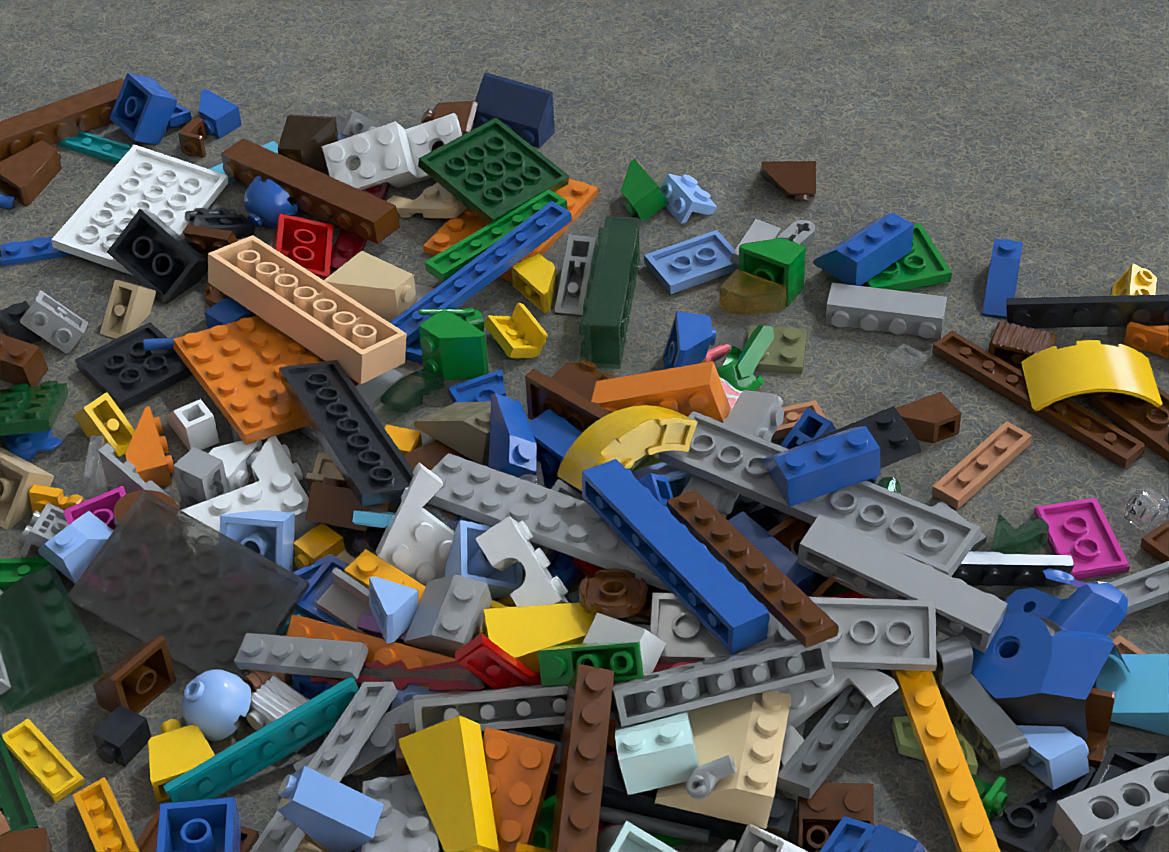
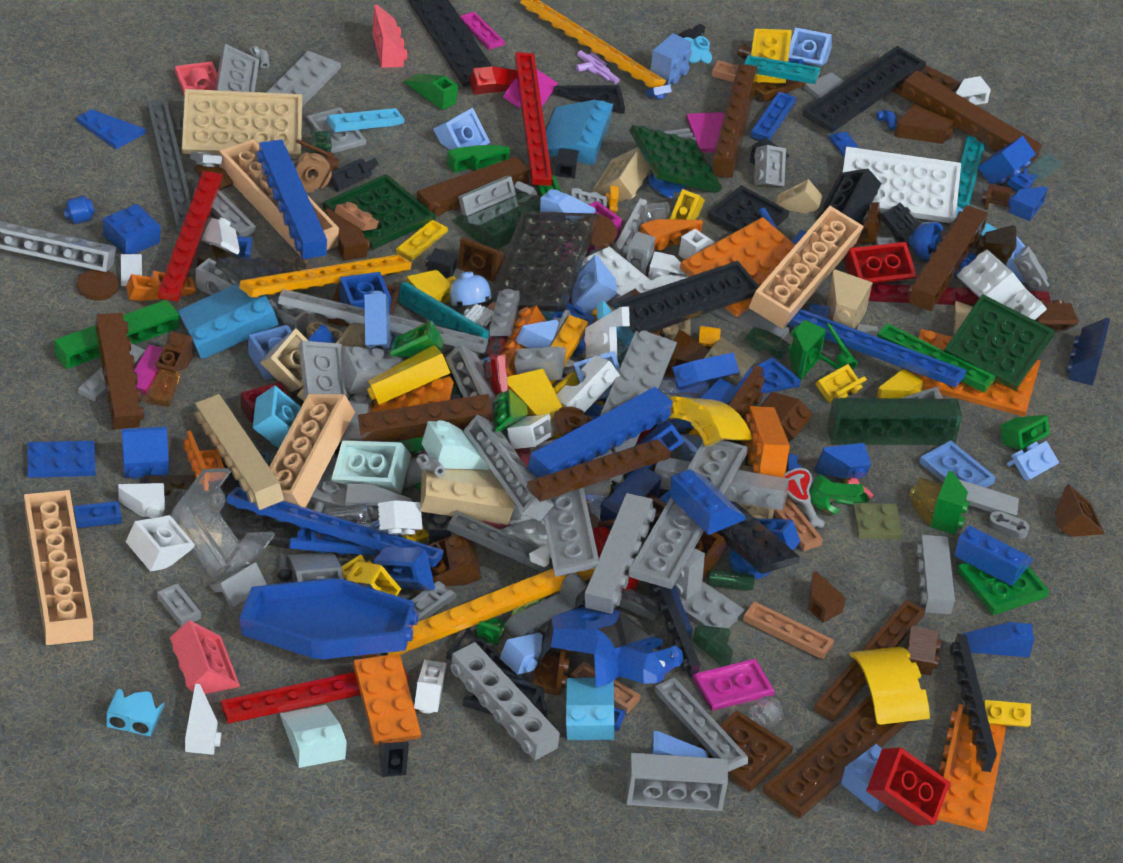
camera: 70 degrees right, 0 degrees up
none -> green slope [389,320,444,357]

